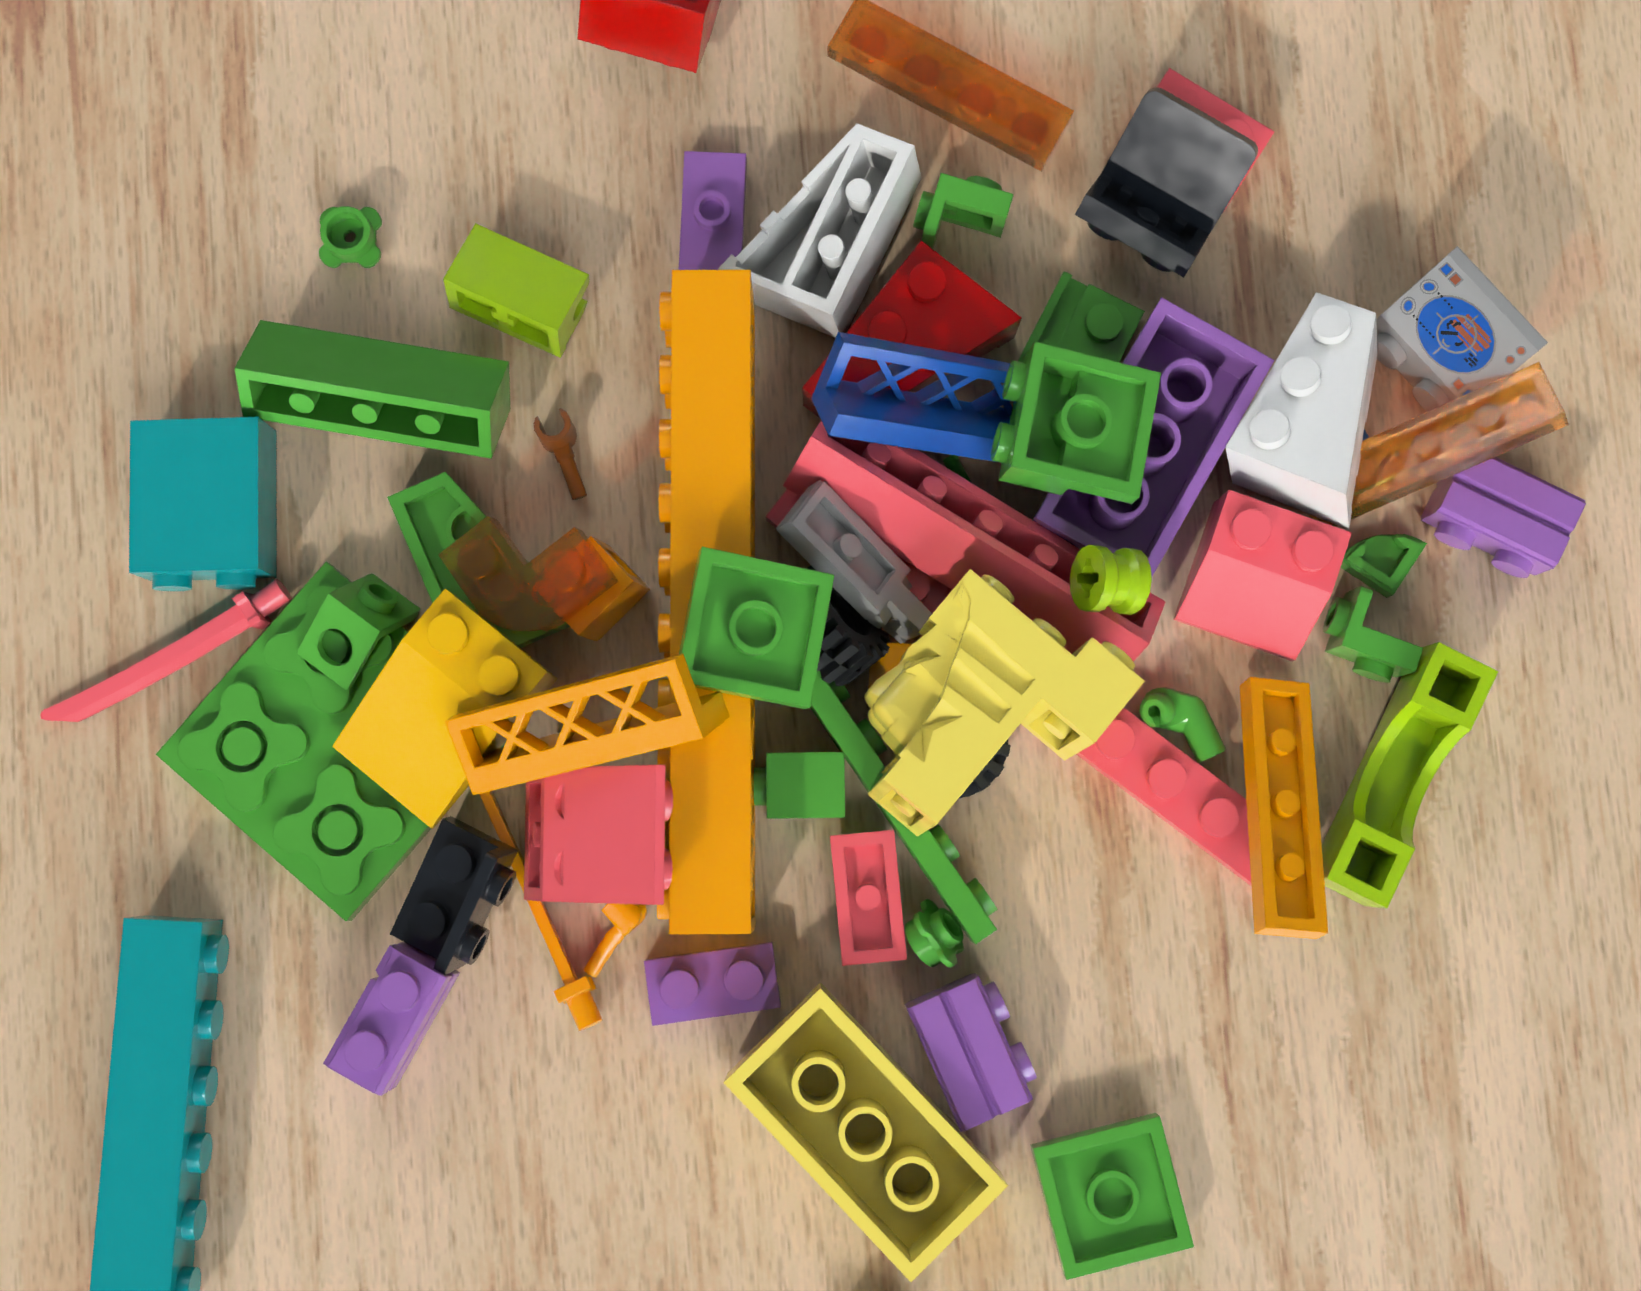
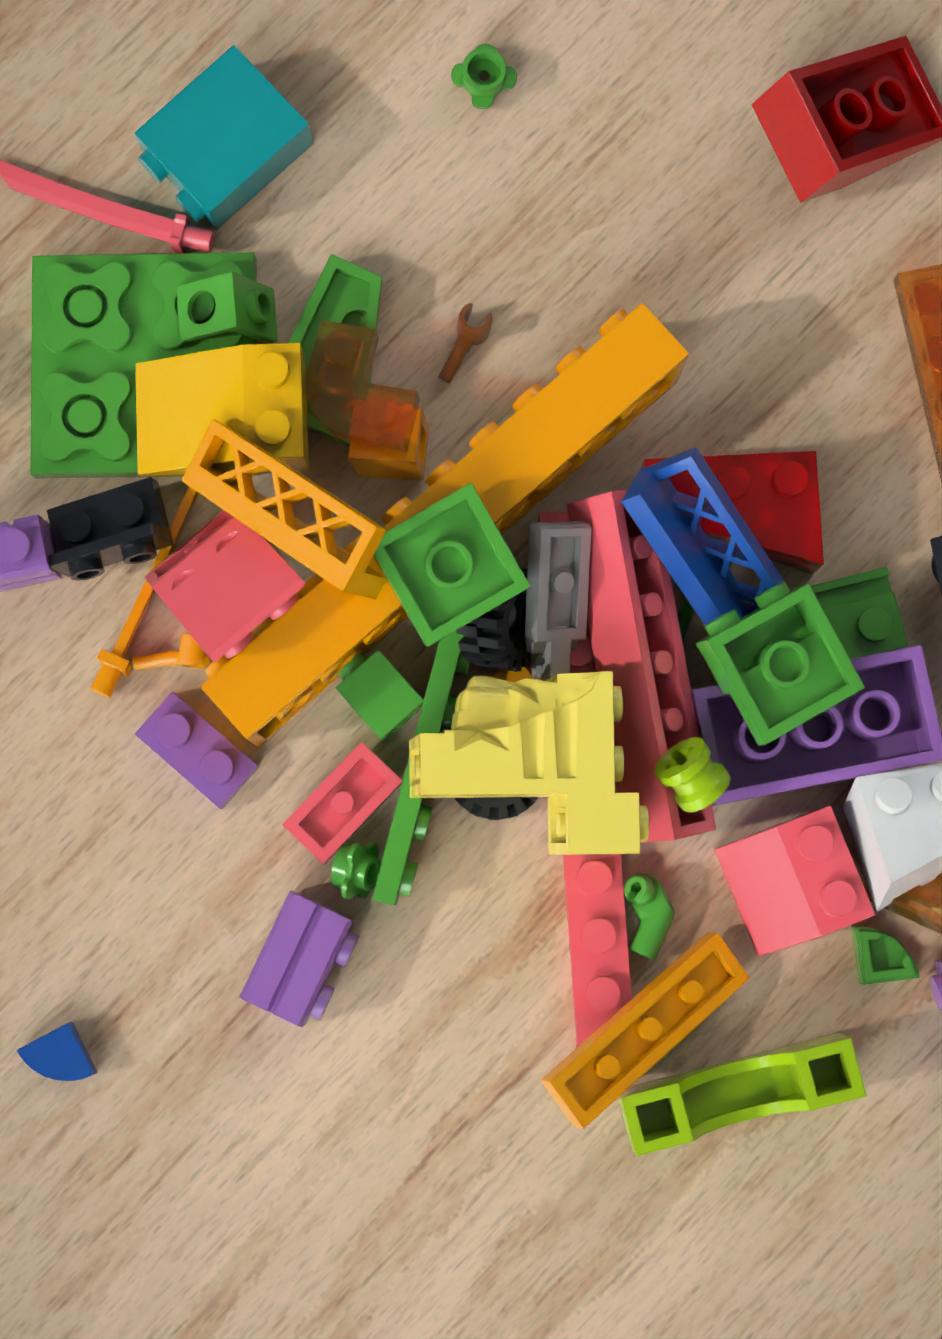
camera: 50 degrees right, 0 degrees up
bright green brick [234,320,511,459] -> none
lime hinge [443,223,589,358] -> none
medium lavender plate [679,151,747,270] -> none
white wedge [718,124,922,338] -> none
light yellow brick [723,982,1008,1282] -> none
bright green bracket [913,173,1014,249] -> none
bright green plate [1030,1113,1194,1280] -> none
bright green bracket [1323,586,1423,683] -> none

